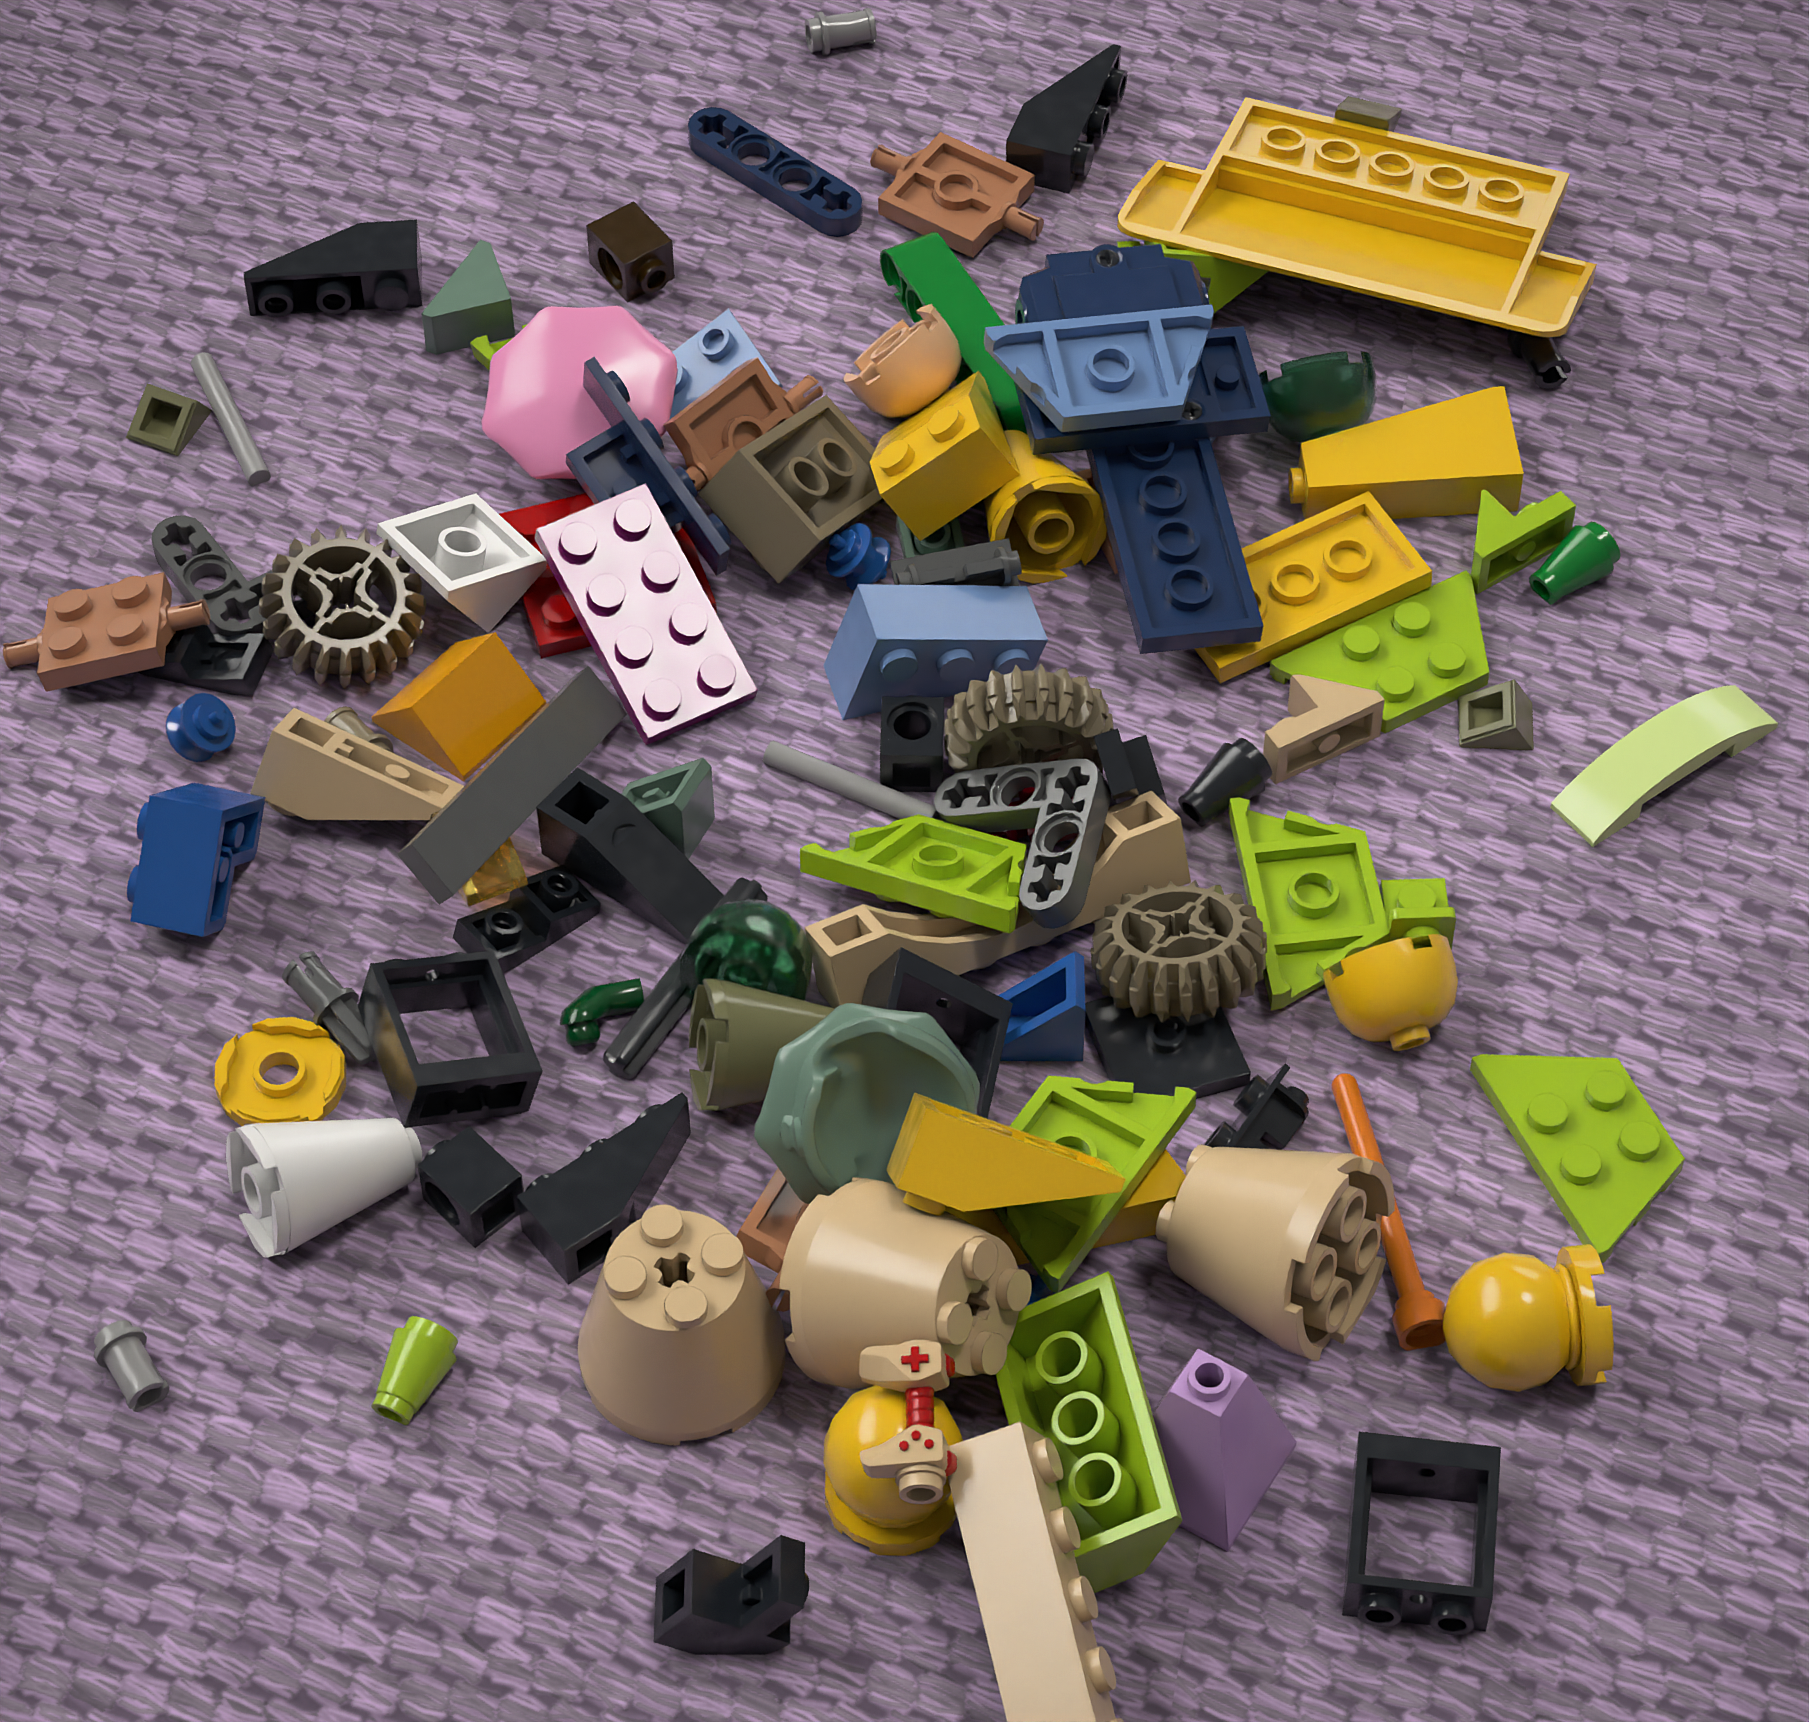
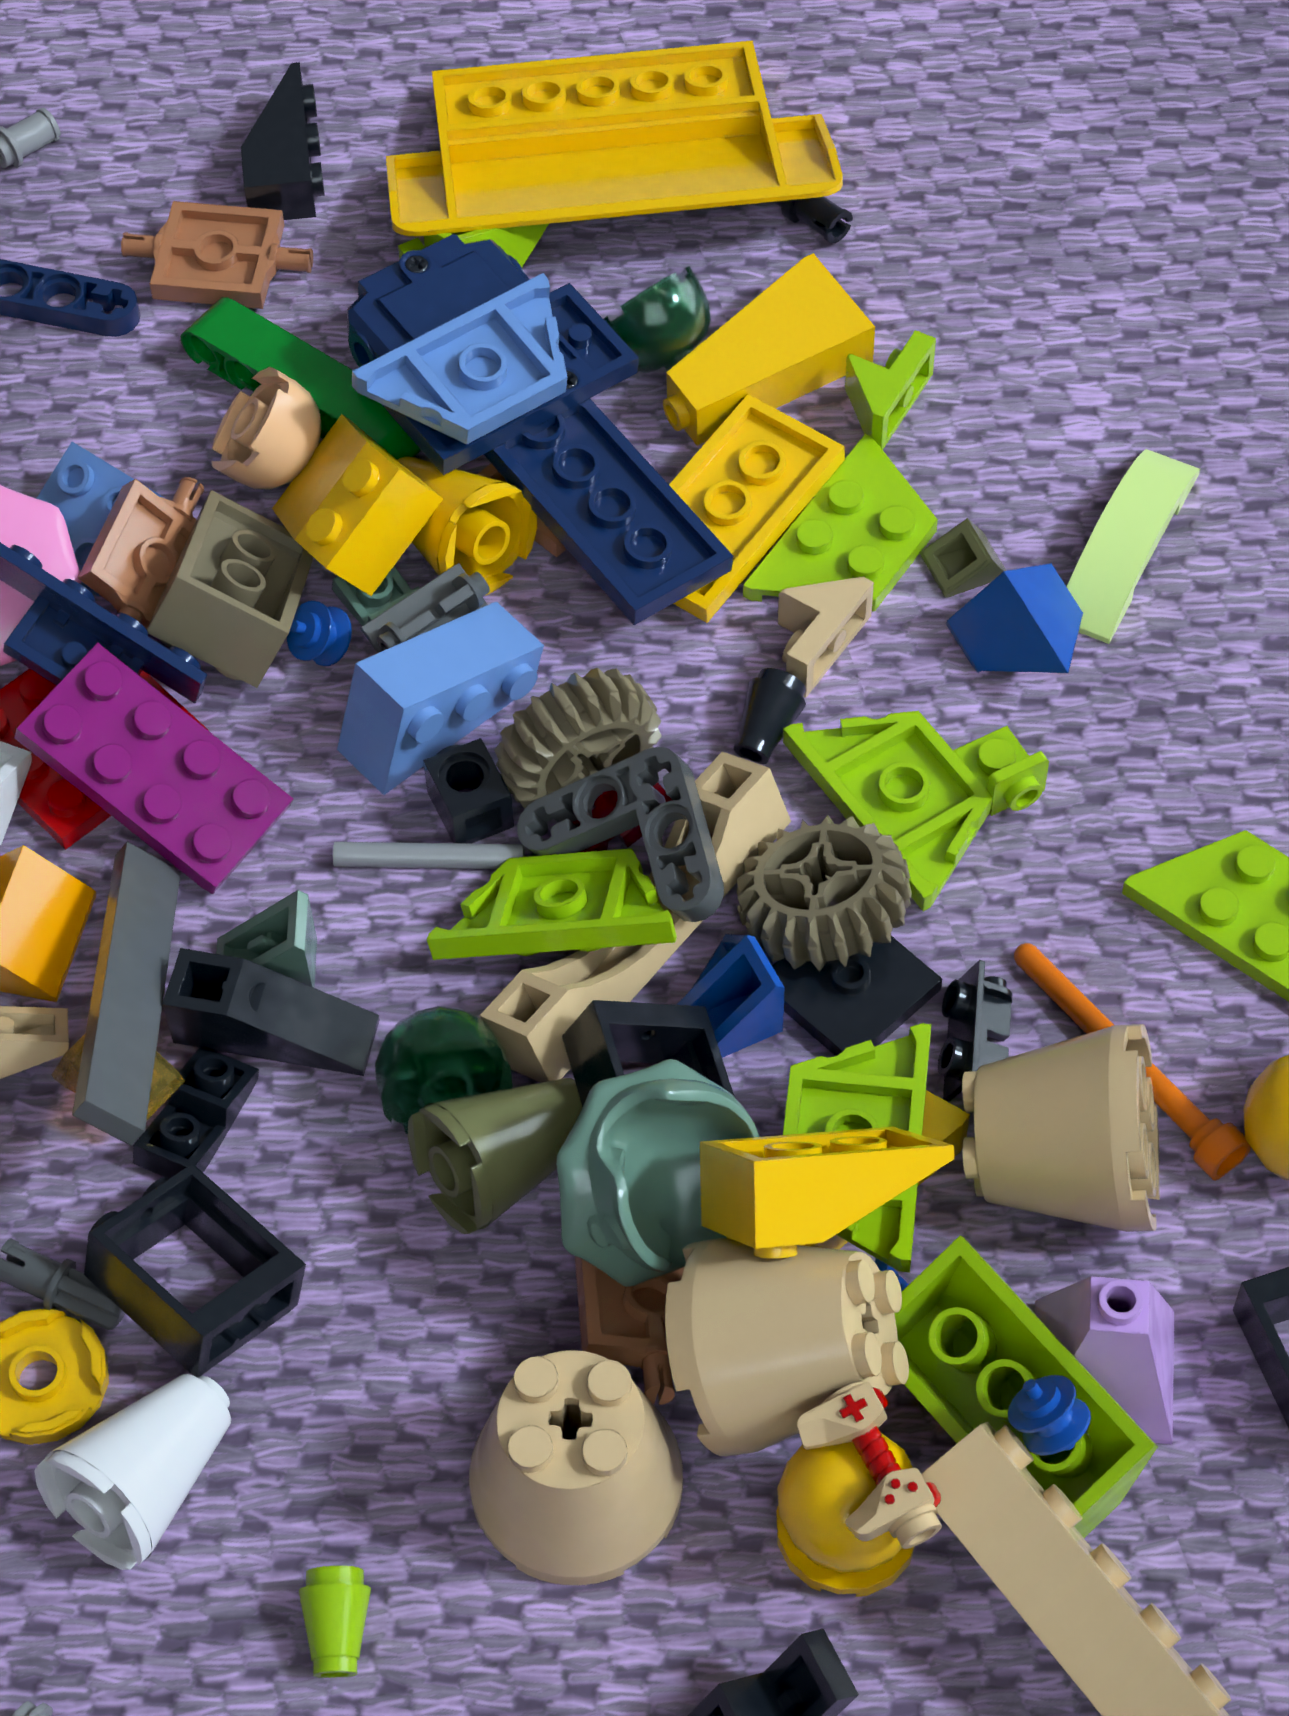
camera: 25 degrees left, 5 degrees up
black brick [417,1126,524,1248] -> none
black slope [517,1092,691,1285] -> none
dark green arm [560,978,644,1047] -> none
black axle [603,877,768,1080] -> none
black slope [1093,728,1168,806] -> none
yellow cylinder [1323,934,1458,1051] -> none
olive slope [1335,96,1402,132] -> none
green cone [1529,521,1621,605] -> none
none -> blue slope [946,563,1083,673]
none -> blue wheel [1008,1375,1091,1456]

